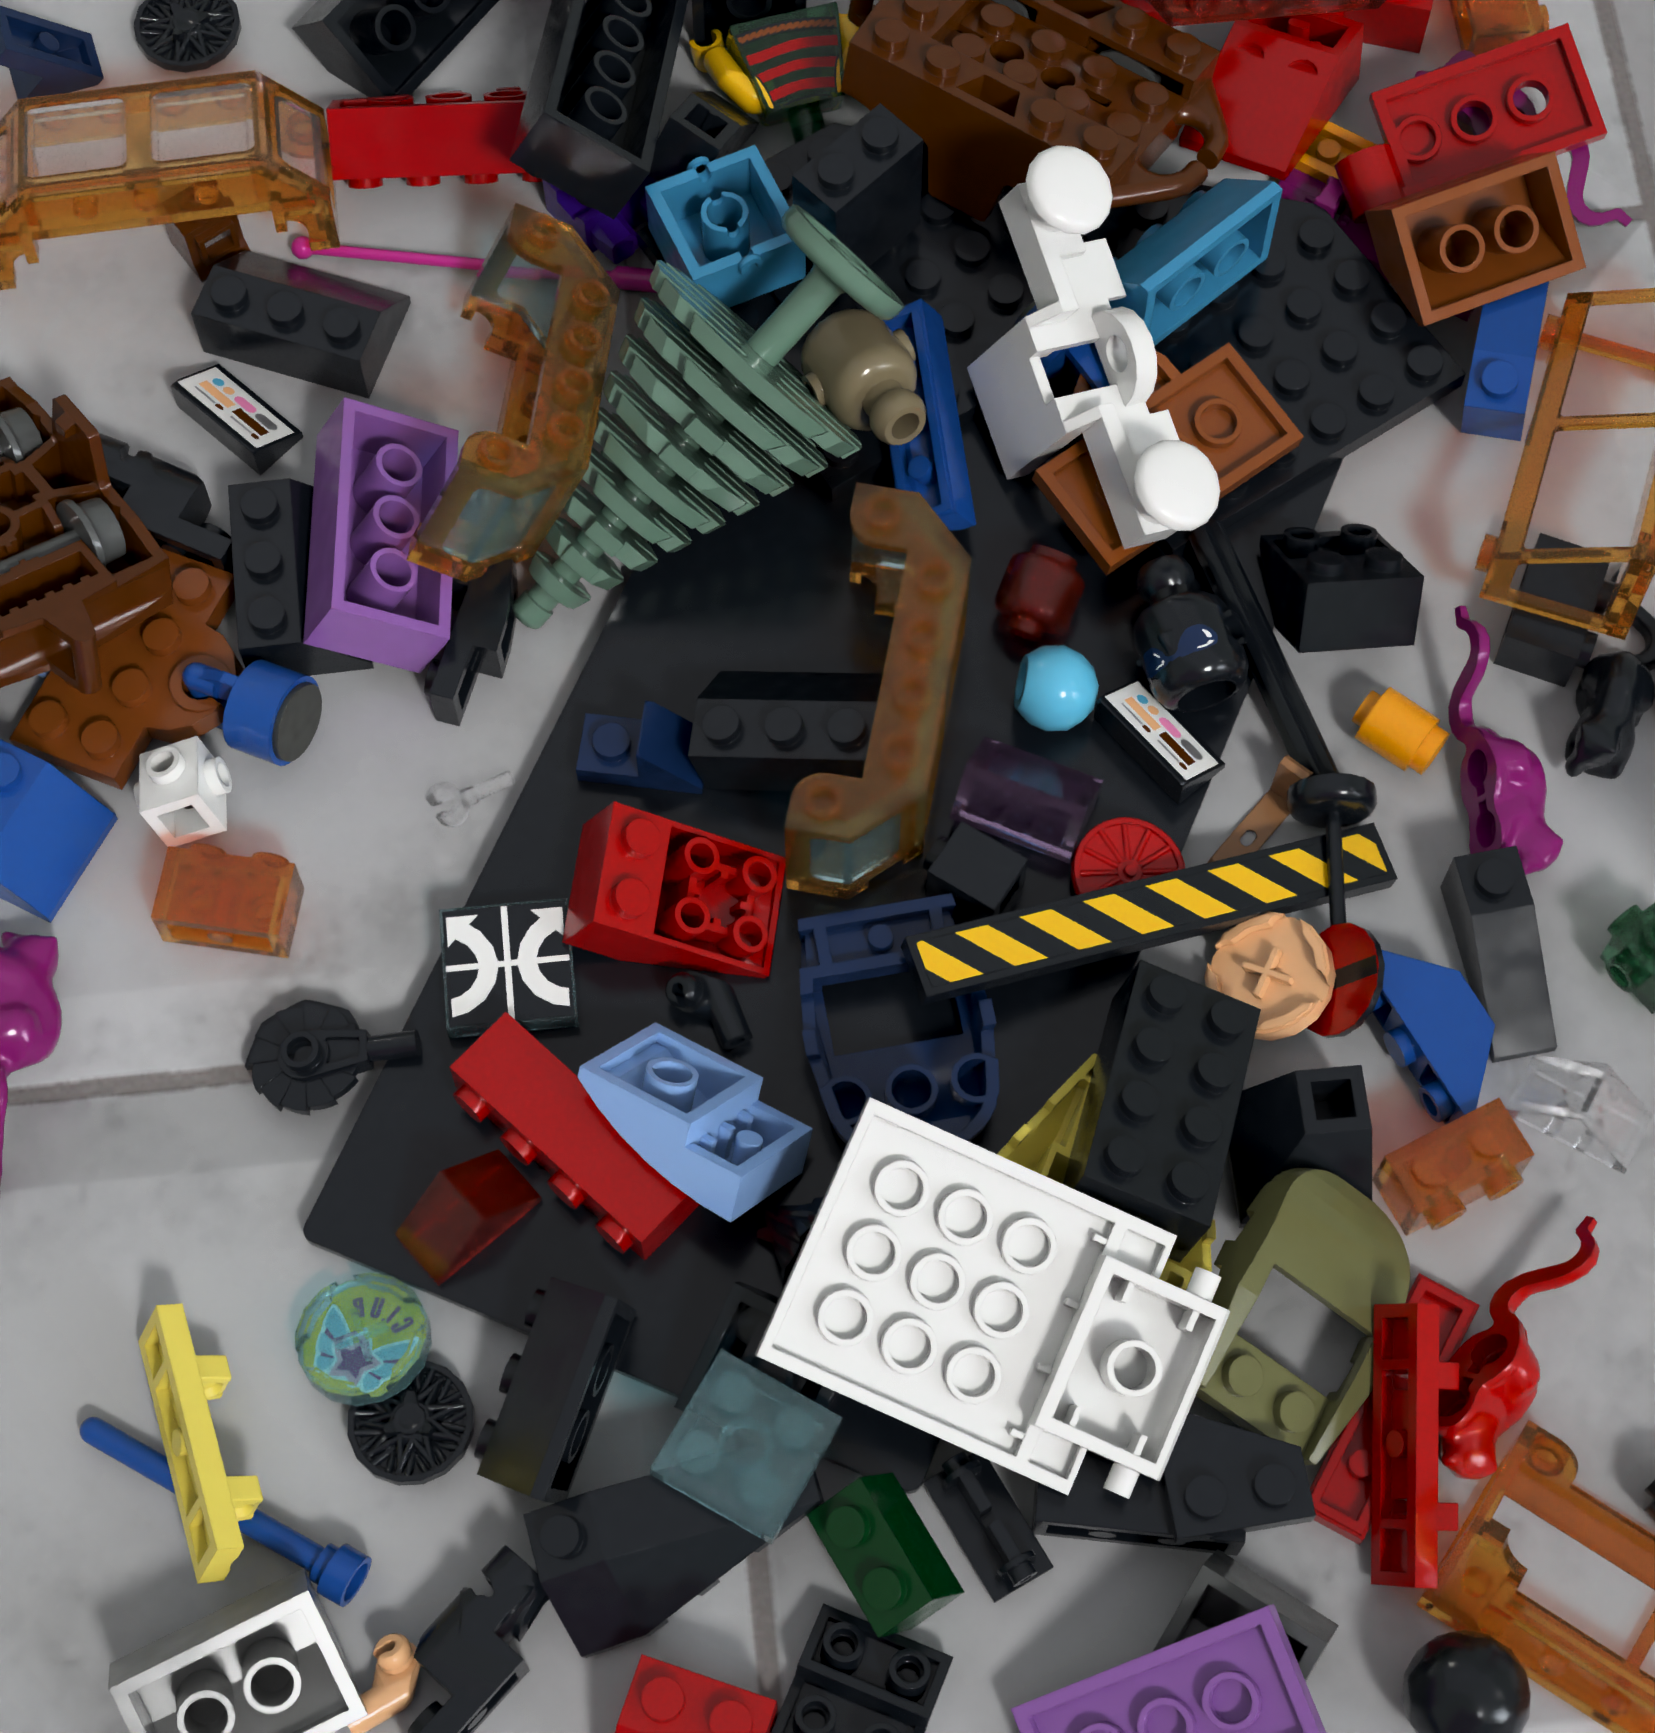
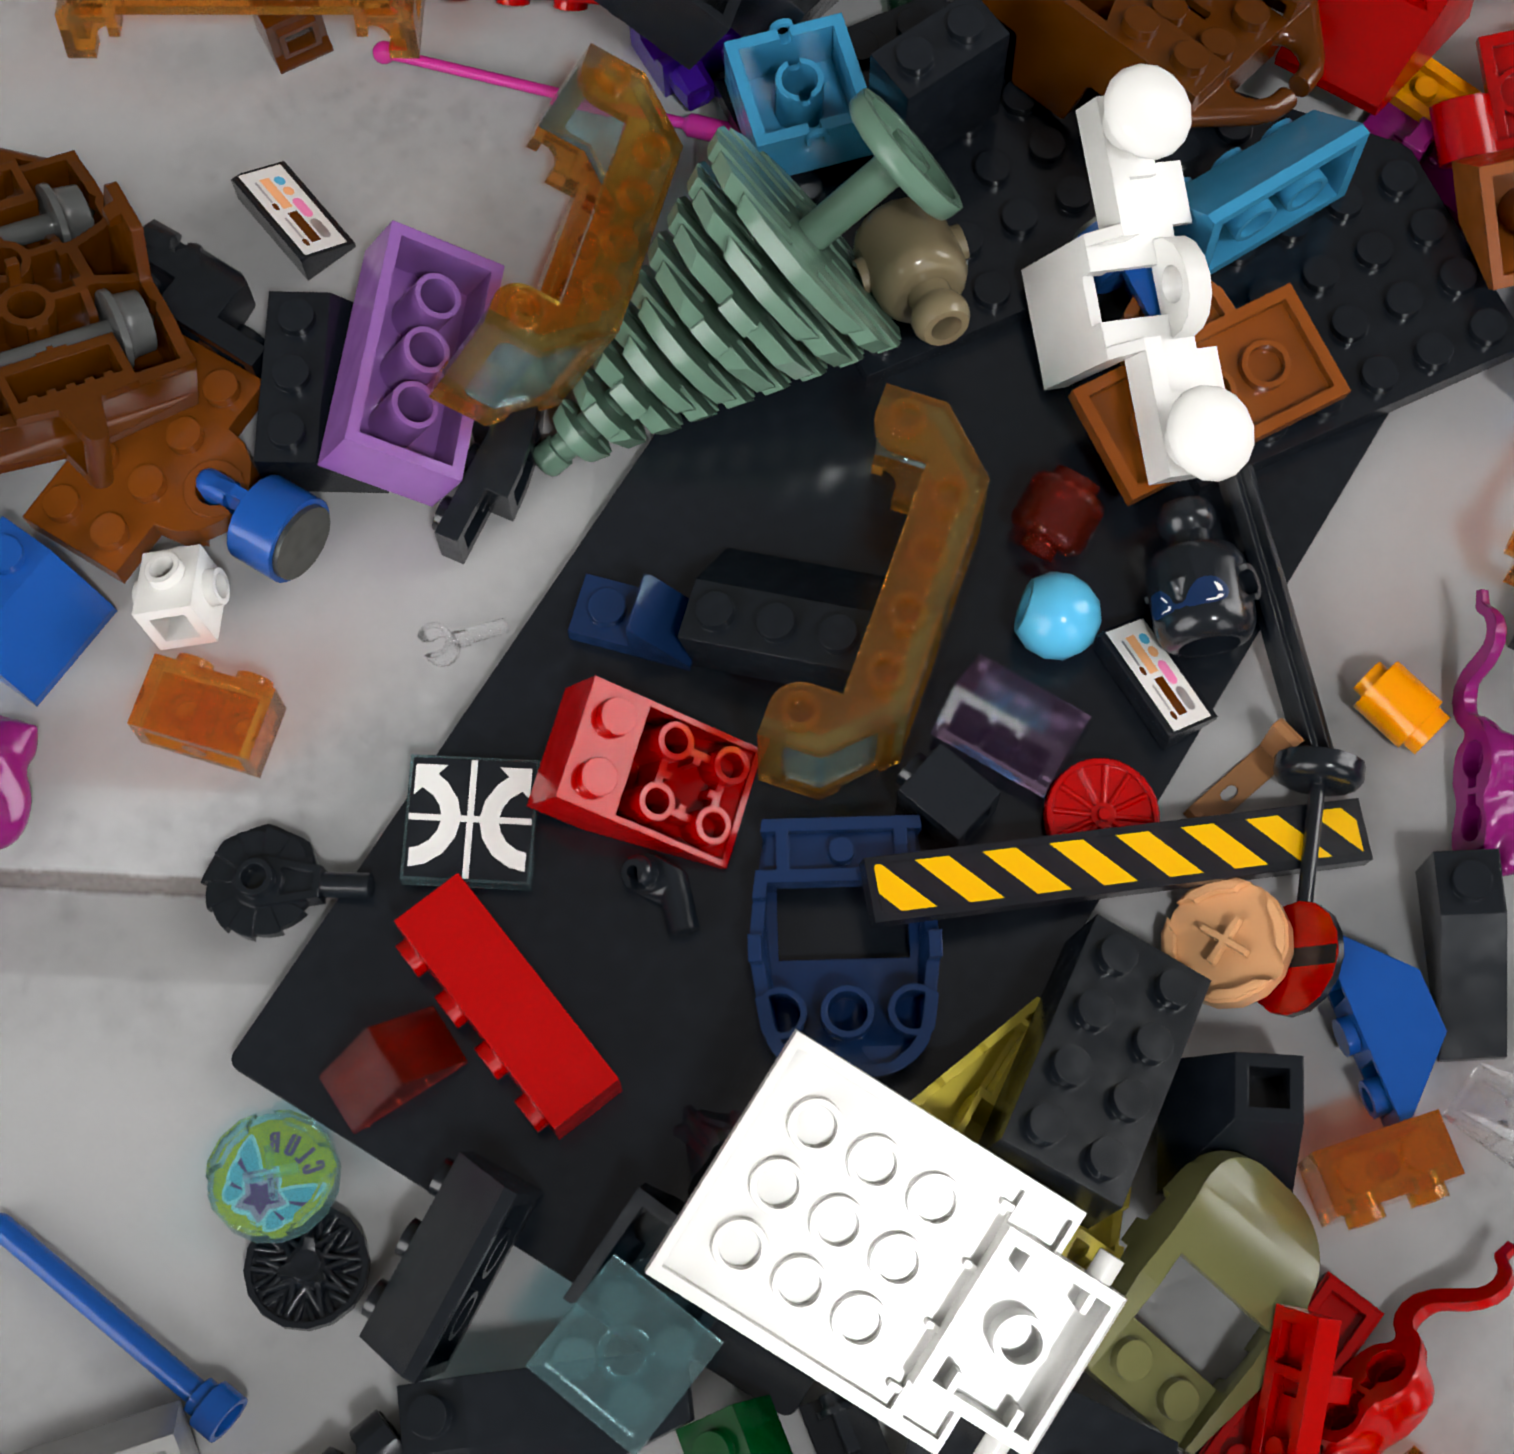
camera: 10 degrees right, 5 degrees up
light yellow hinge [138,1303,263,1584] -> none
black slope [191,250,411,399] -> none
light blue slope [577,1022,813,1223] -> none
blue slope [883,298,976,536] -> none
black slope [1259,524,1424,653] -> none

